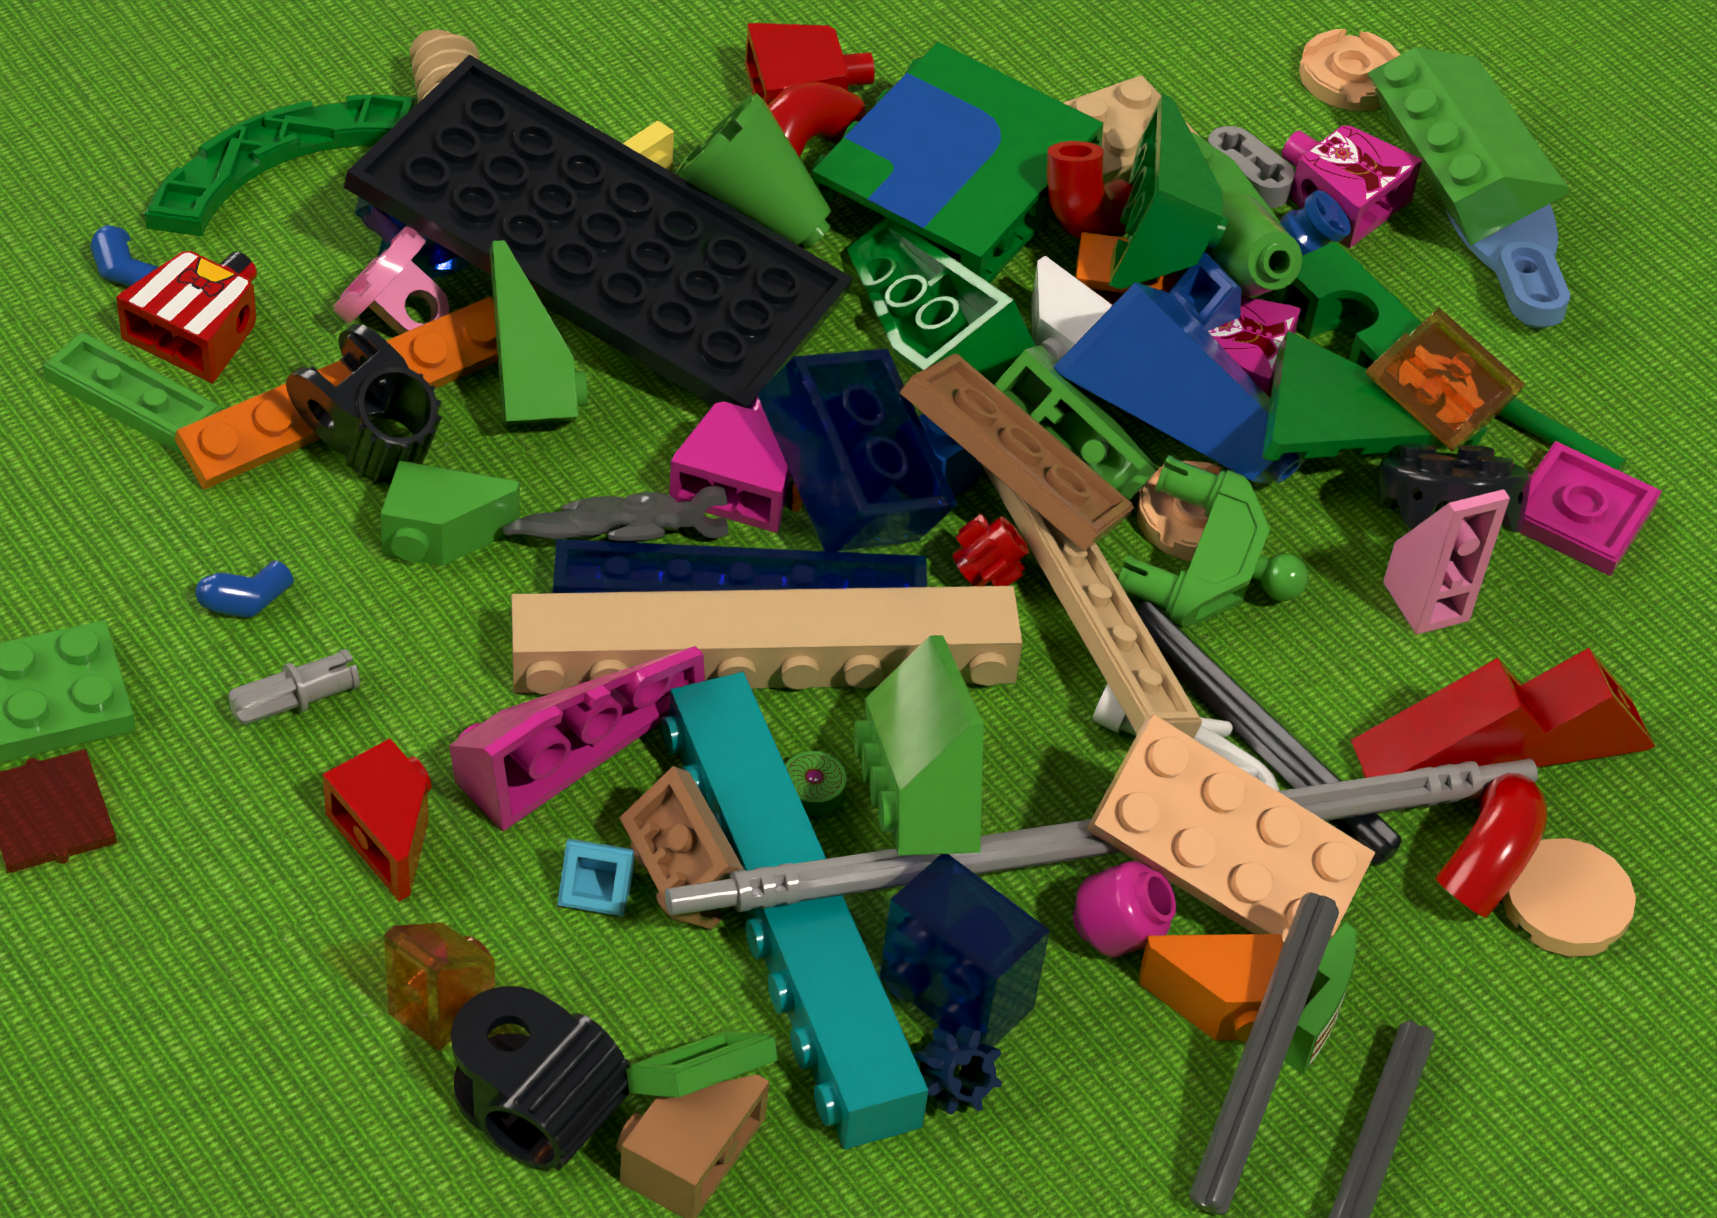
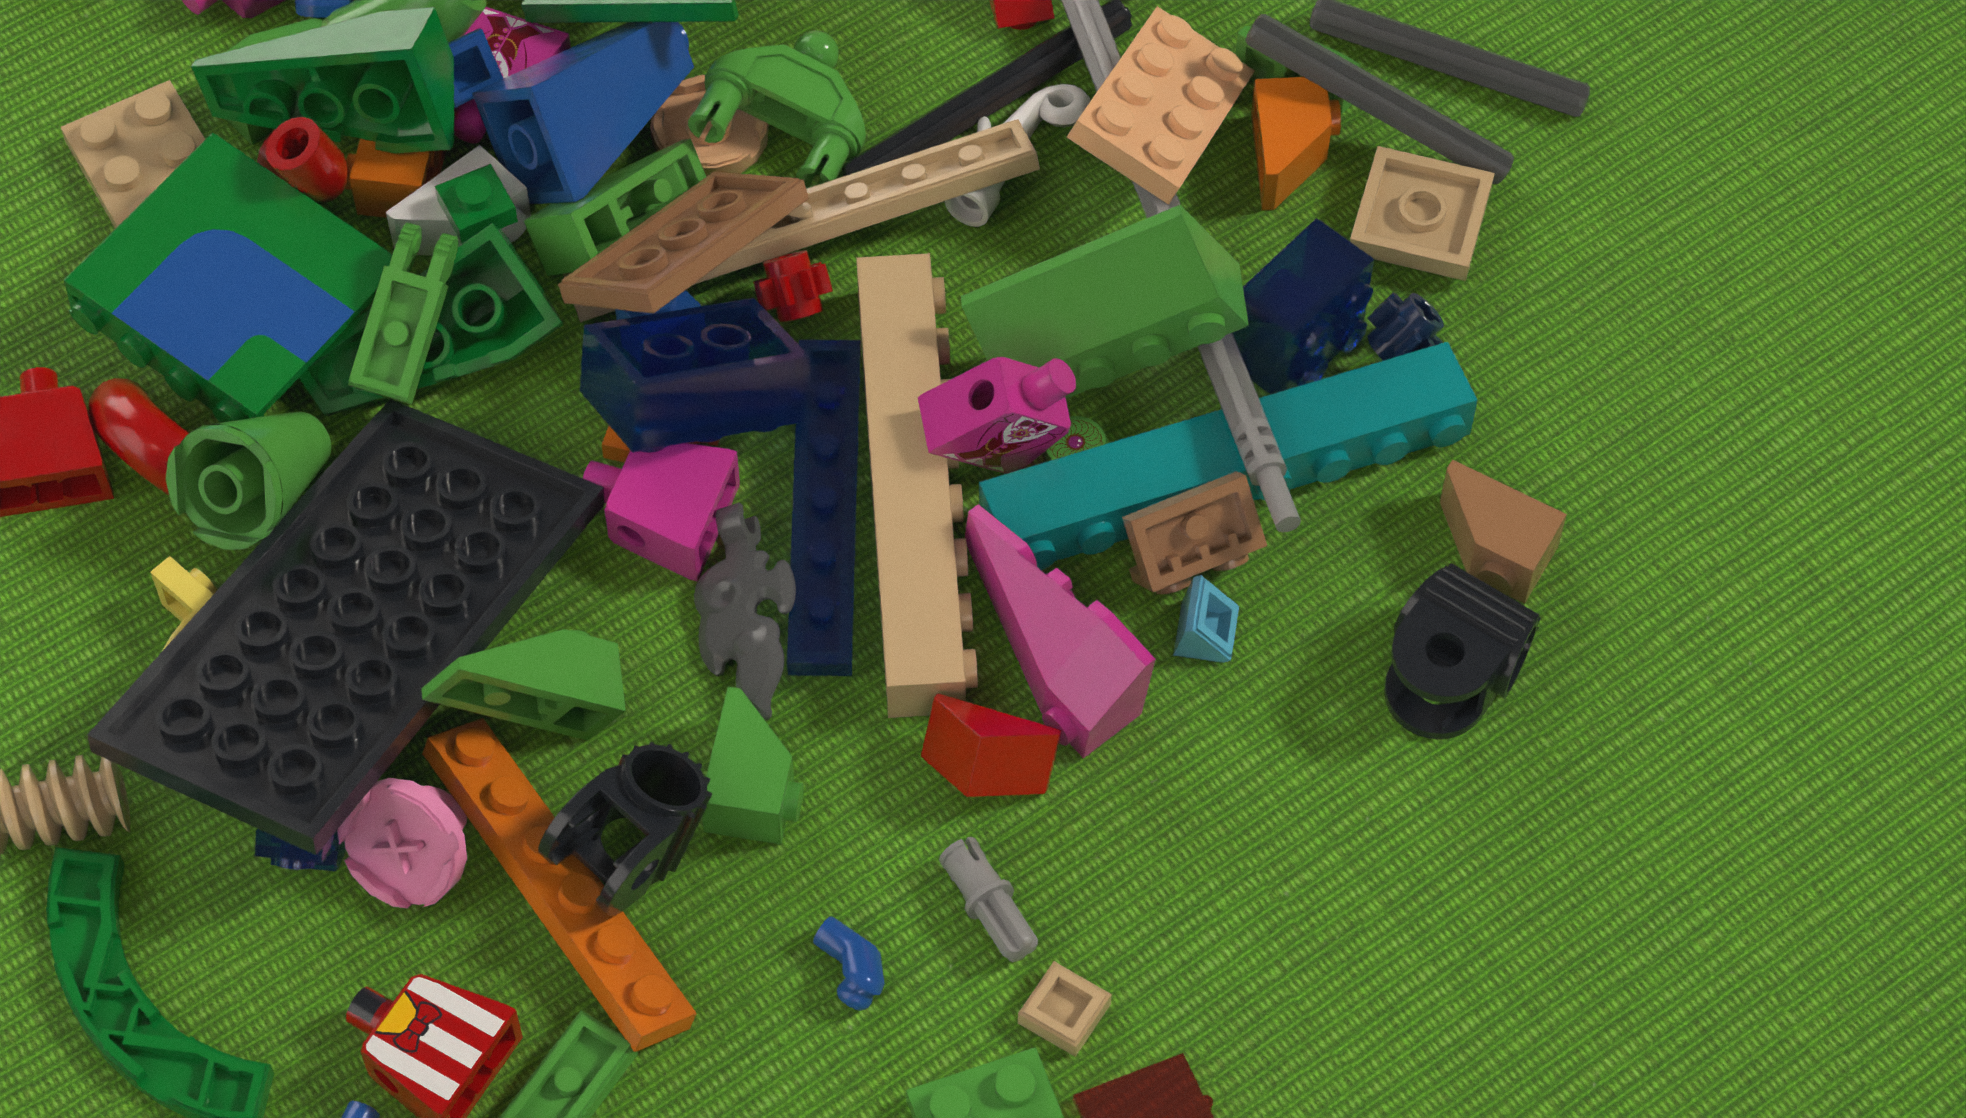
camera: 85 degrees left, 10 degrees up
red slope [323,738,432,902] -> none
clear orange slope [384,922,495,1051] -> none
bright green tile [626,1031,778,1098] -> none
dark pink head [1073,861,1176,958] -> none
light grey beam [1208,126,1295,208] -> none
none -> bright green hinge [348,223,459,405]
none -> green plate [435,163,518,244]
none -> dark pink torso [917,357,1076,474]
none -> red slope [920,693,1062,797]
none -> tan tile [1018,961,1112,1057]
none -> tan plate [1348,146,1495,281]

